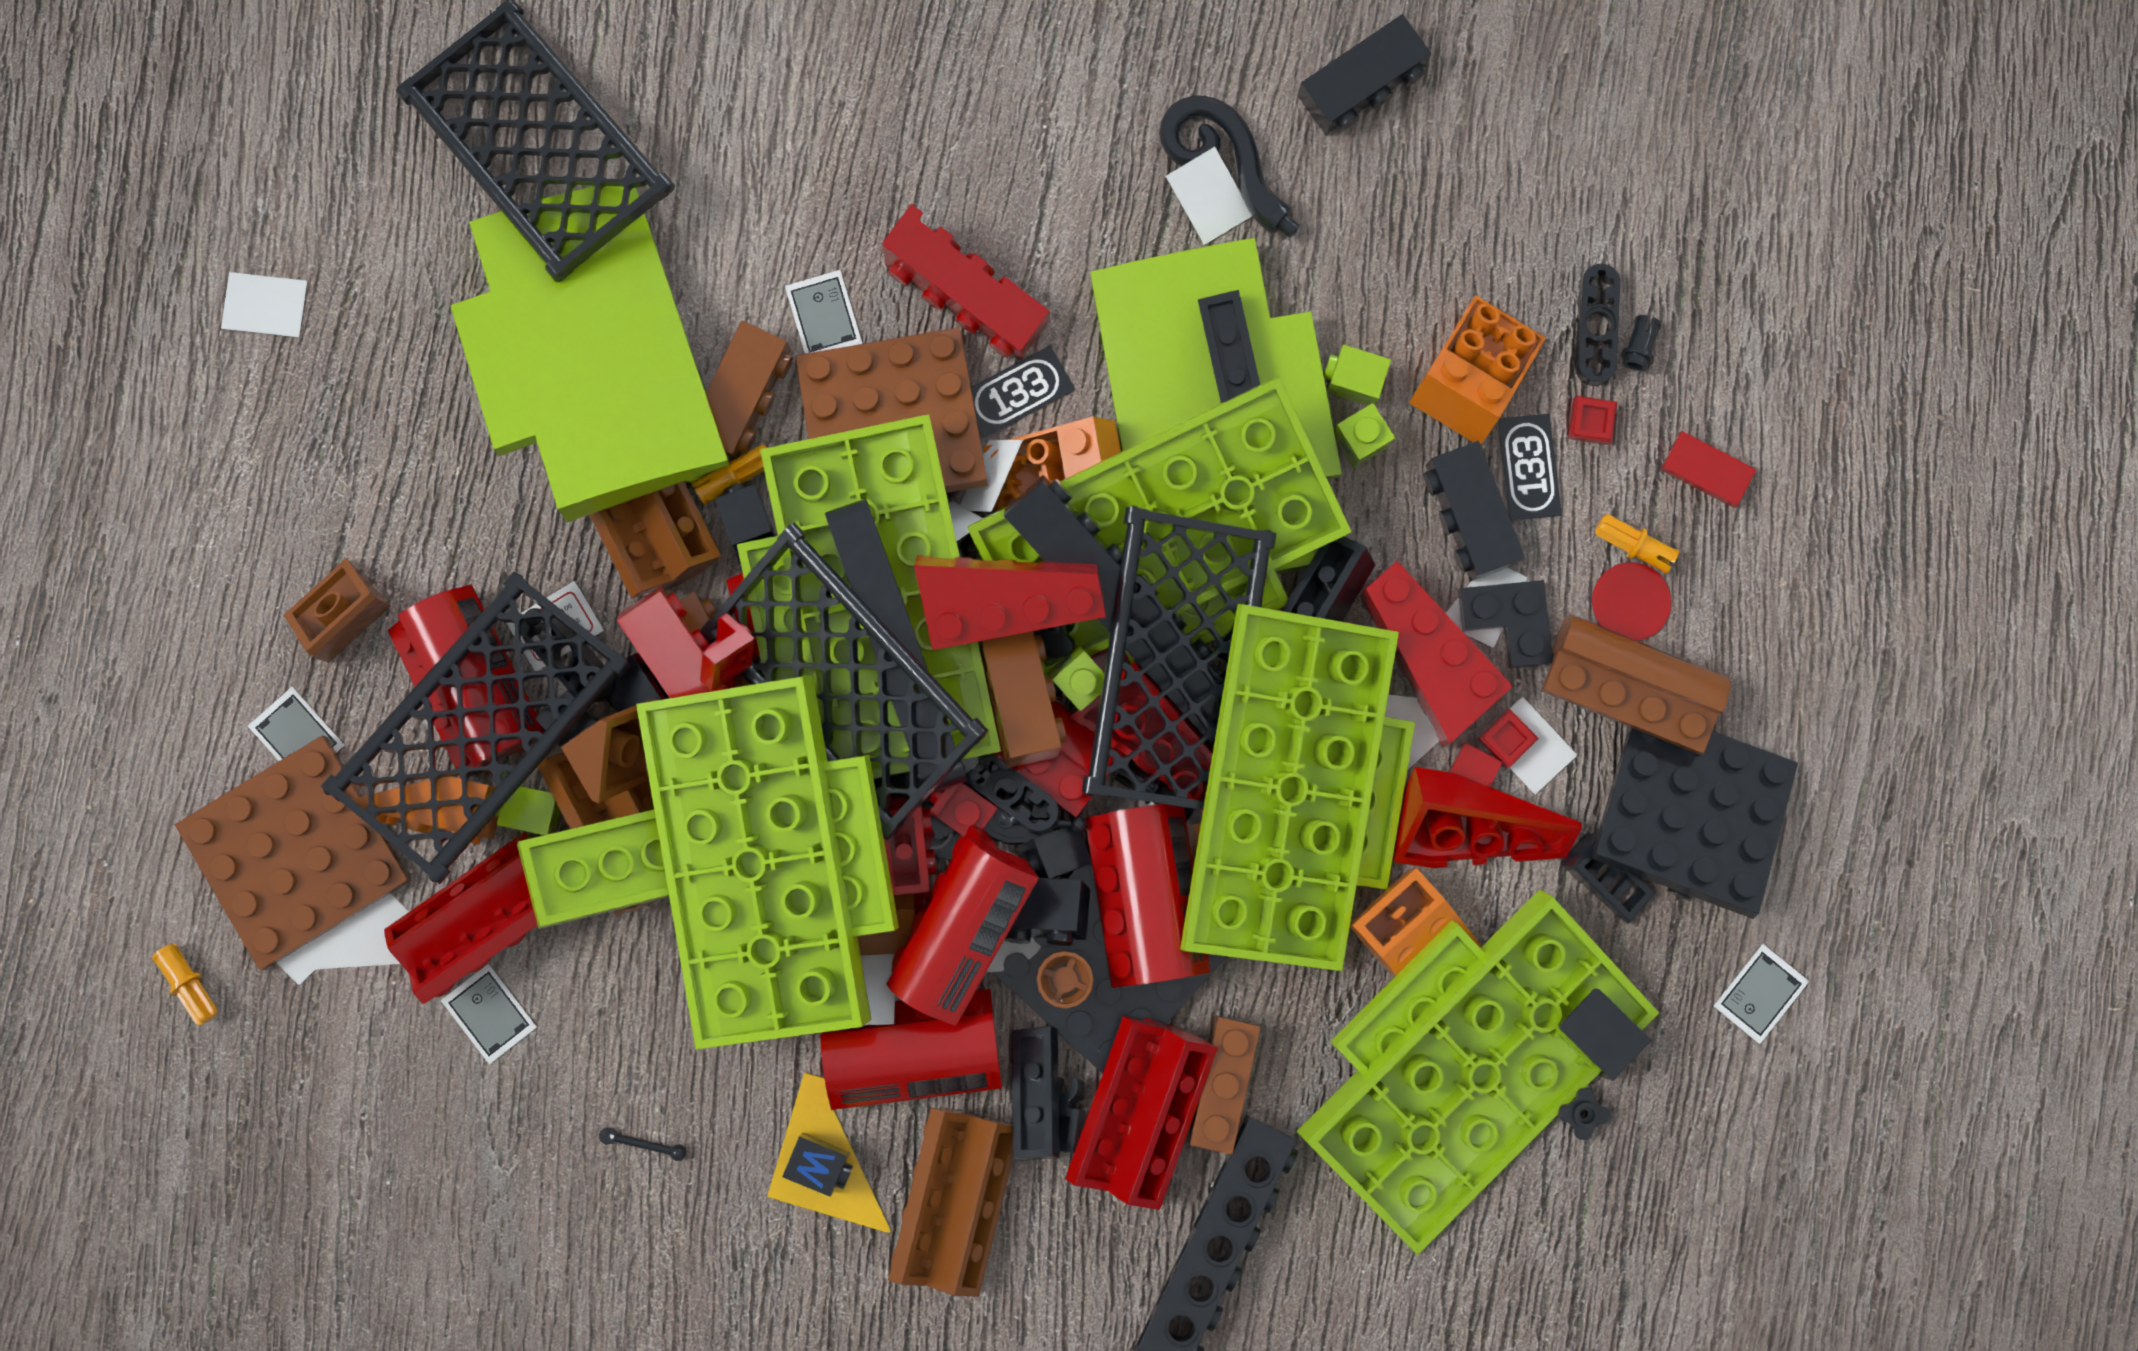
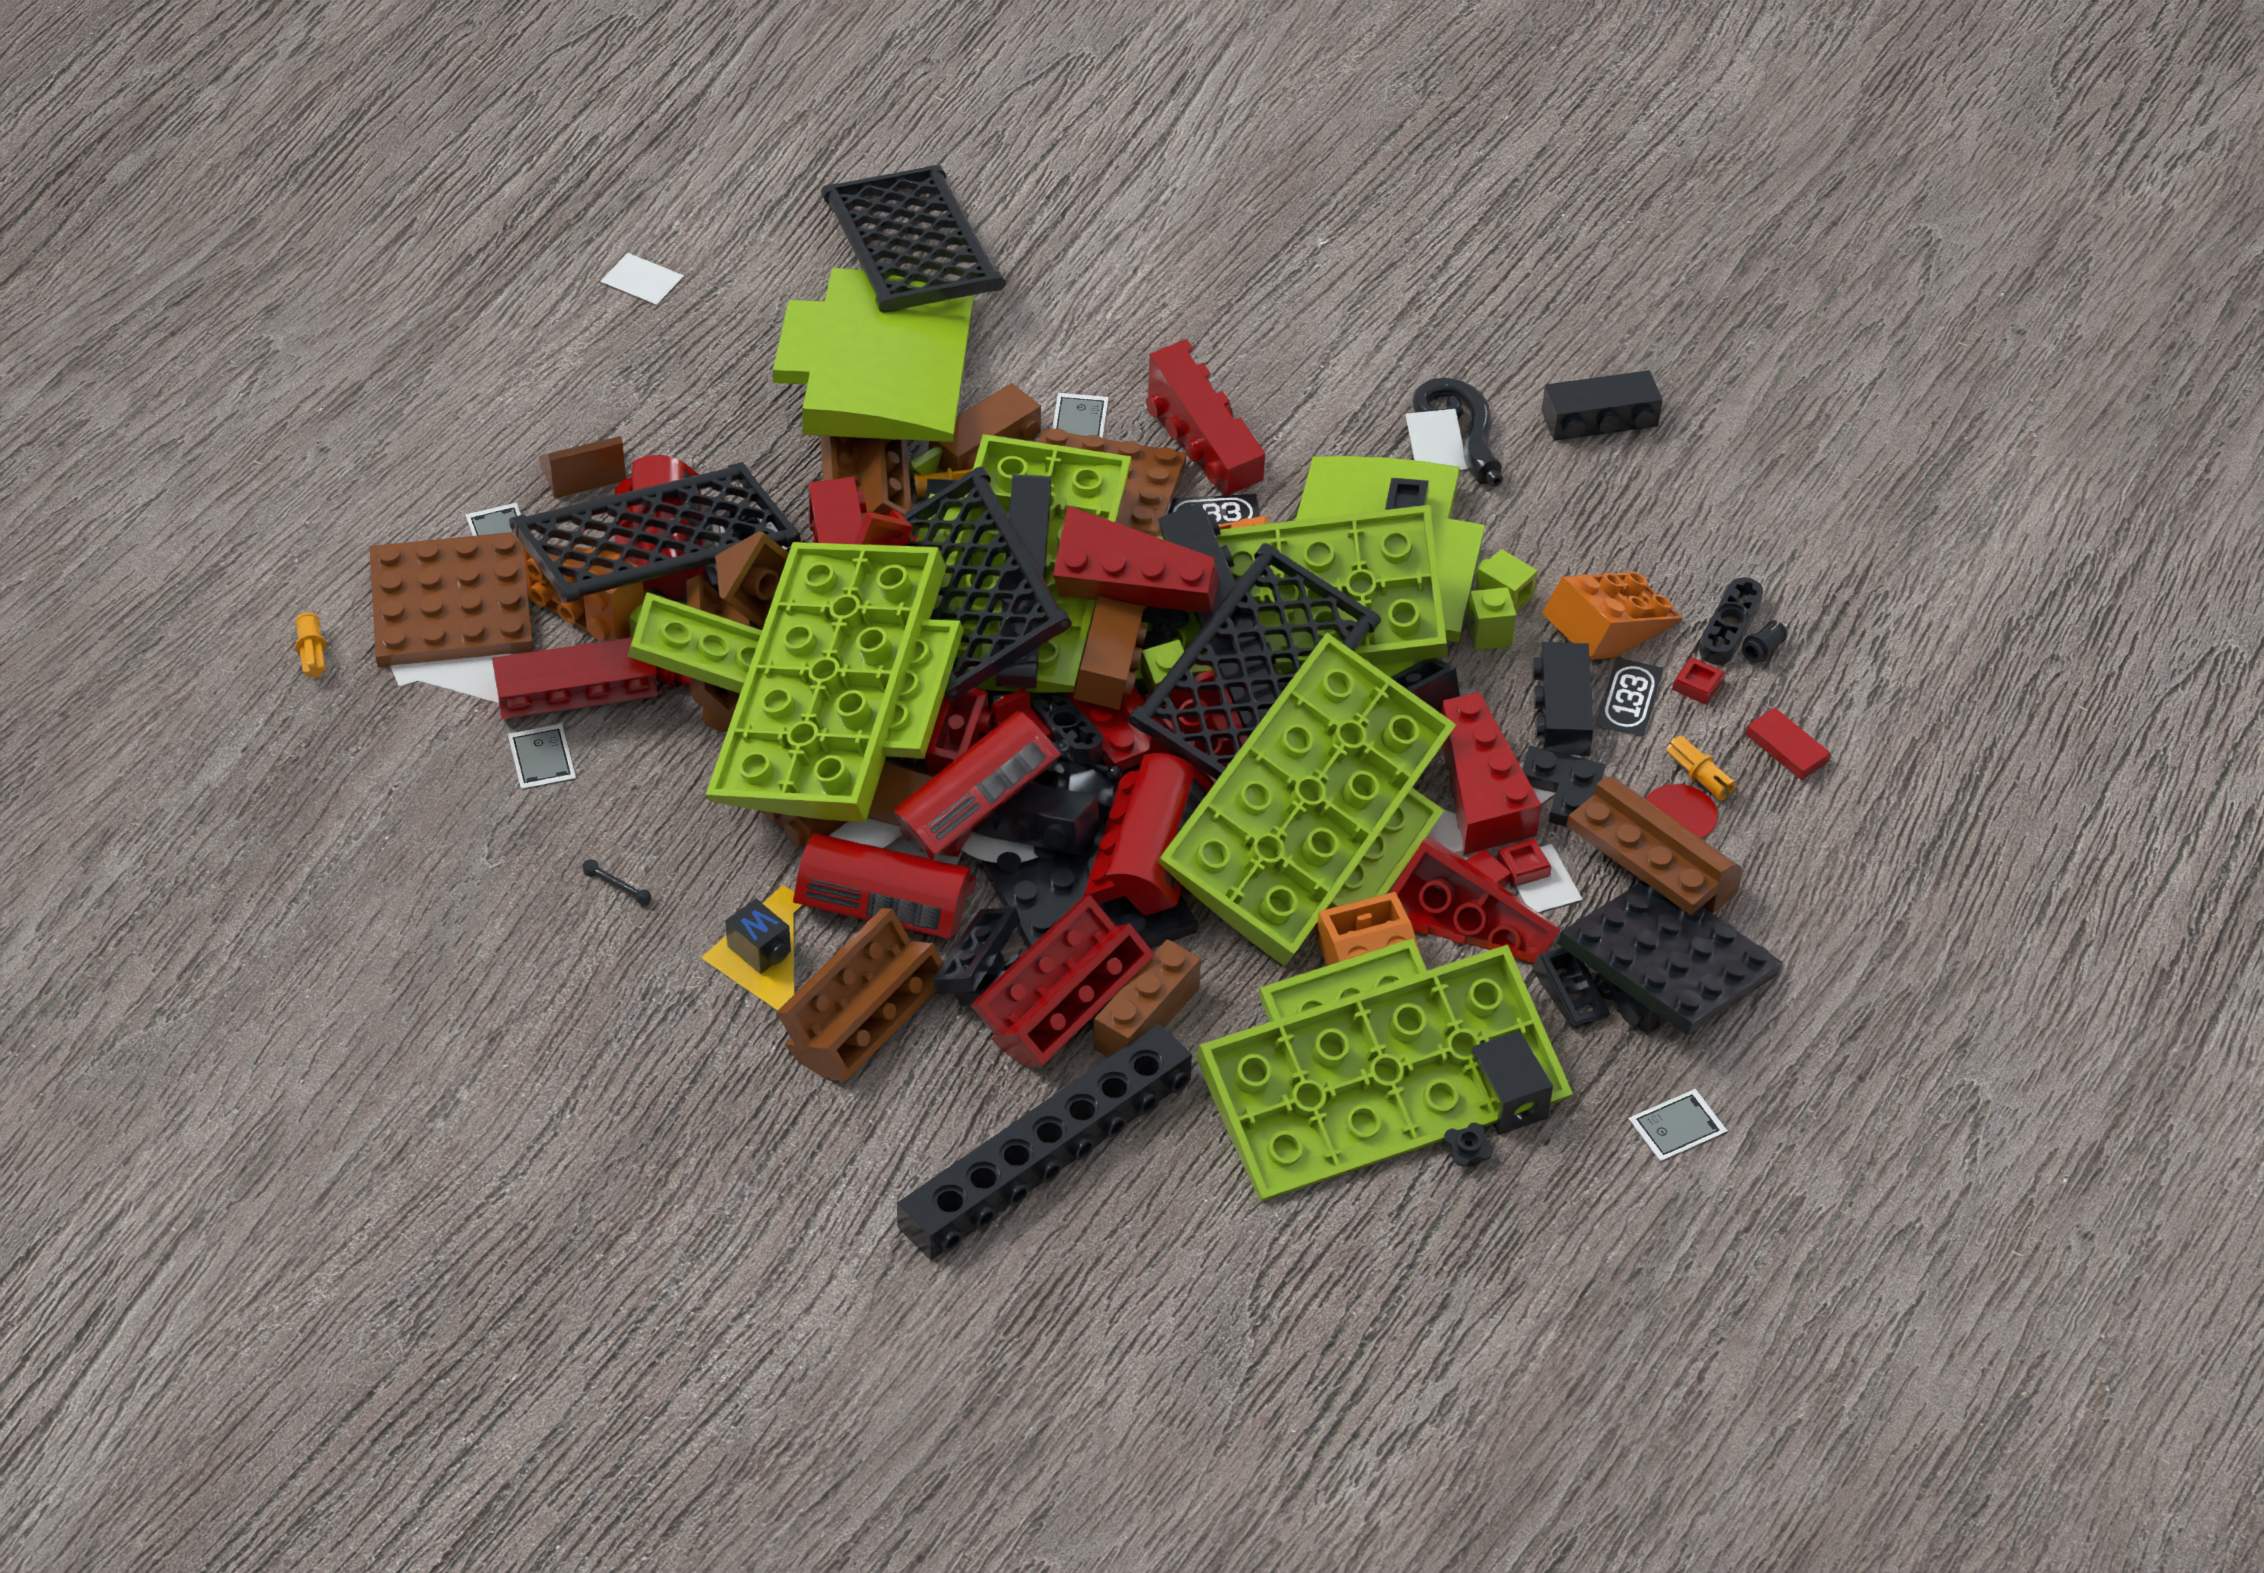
camera: 25 degrees right, 35 degrees down
dark orange wheel [1037,951,1093,1009] -> none

